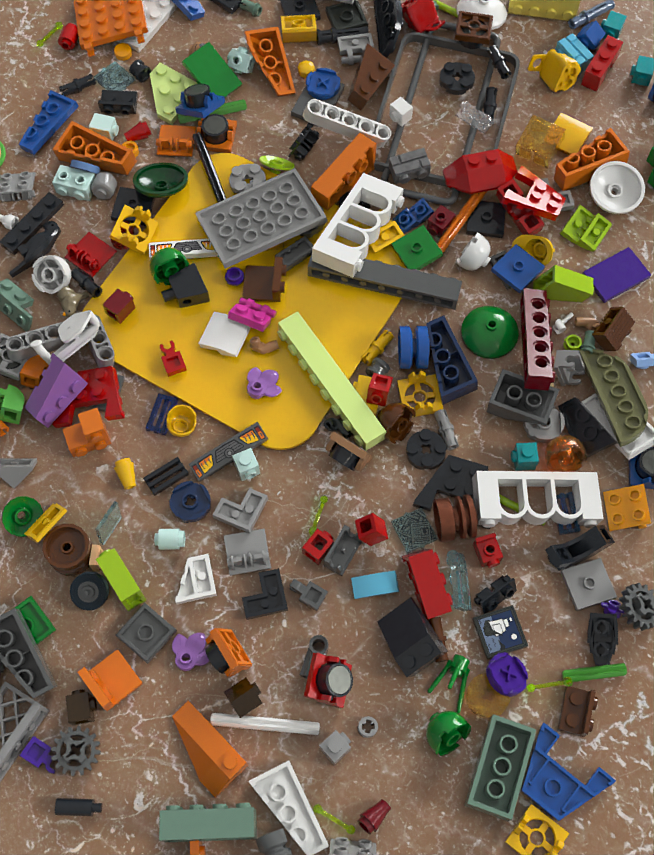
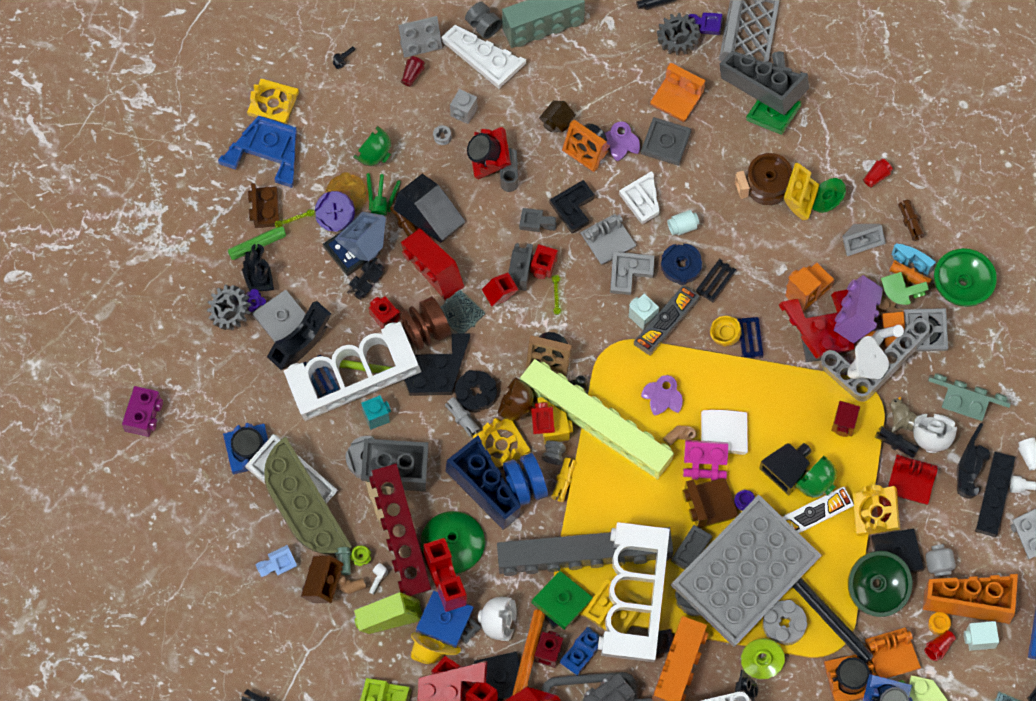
camera: 160 degrees right, 0 degrees up
light aqua brick [52,165,95,201] -> none
dark brown brick [66,689,97,726] -> none
medium blue piece [70,160,100,175] -> none
black wheel [70,572,109,611] -> none
clear light blue piece [96,501,122,545] -> none
lime window [96,548,146,612] -> none
black bracket [98,90,138,115] -> none
yellow cone [114,458,136,490] -> none
red plate [160,340,187,377] -> none
orange wedge [172,701,248,798] -> none
white axle [210,713,320,735] -> none
clear neon green hinge [313,804,355,834] -> none
medium azure slope [351,571,399,599] -> none
clear light blue hinge [446,550,472,612] -> none
sand green brick [464,714,537,821] -> none
clear orange cylinder [545,435,587,472] -> none
light grey hinge [554,350,585,386] -> none
black wing [558,397,617,460] -> none
dark purple tile [583,247,651,303] -> none
light orange hinge [603,484,651,531] -> none
none -> sand blue slope [335,212,386,261]
none -> red arch [424,538,467,612]

